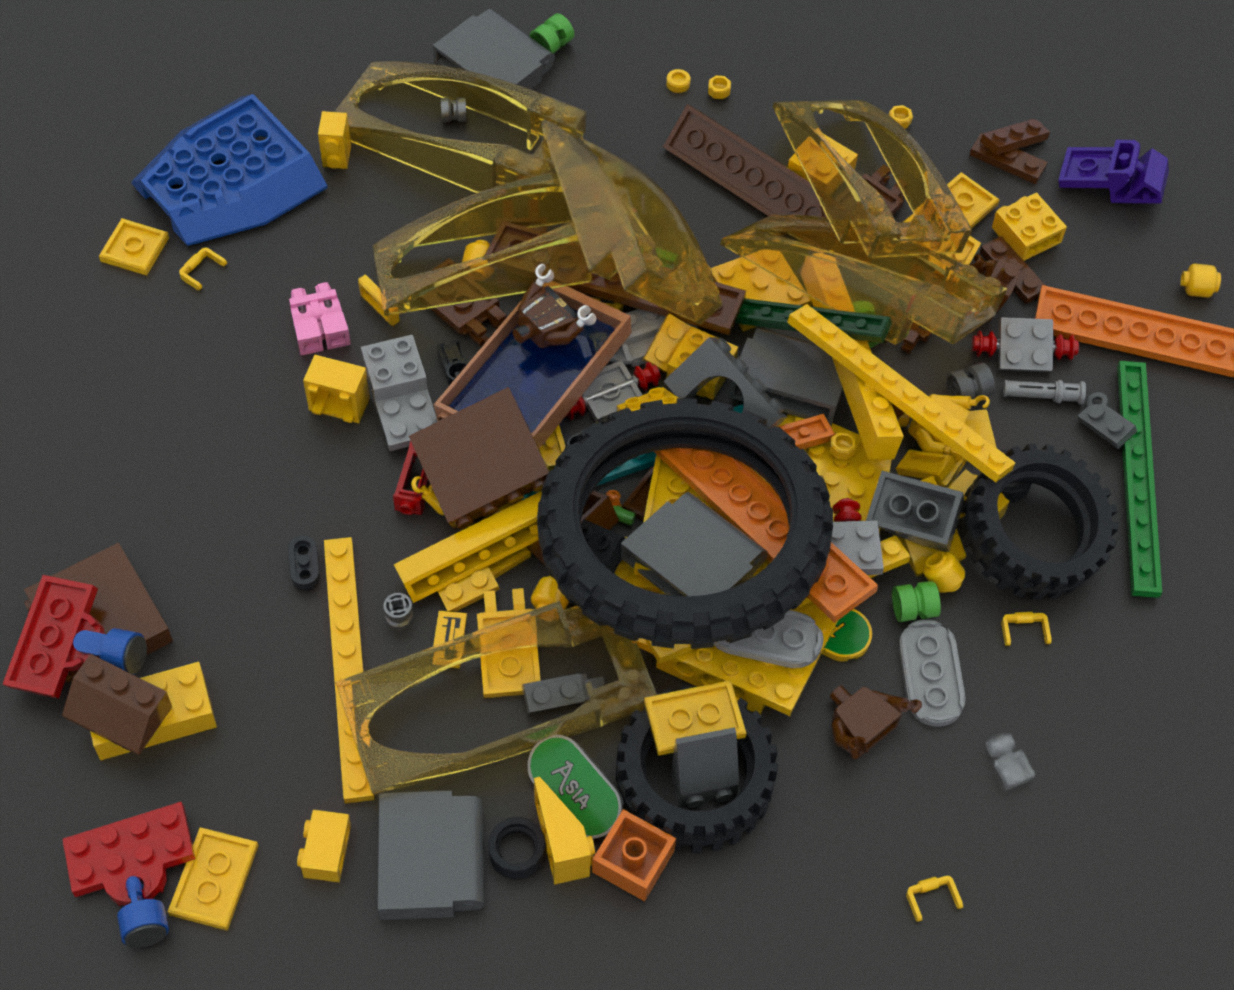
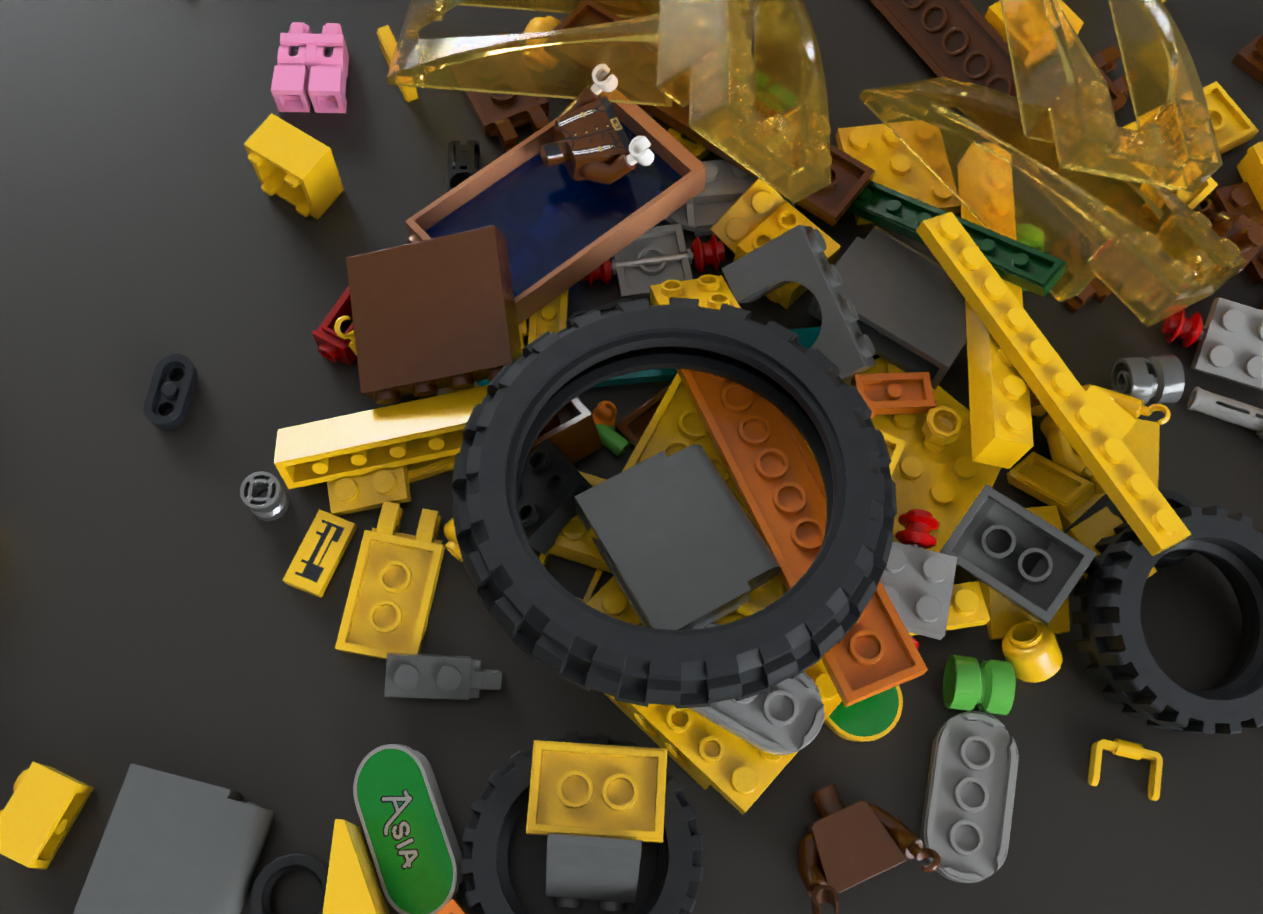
camera: 15 degrees right, 10 degrees up
yellow plate [324,537,375,804] -> none
clear yellow windscreen [336,601,657,794] -> none
light grey piece [361,334,438,451] -> none

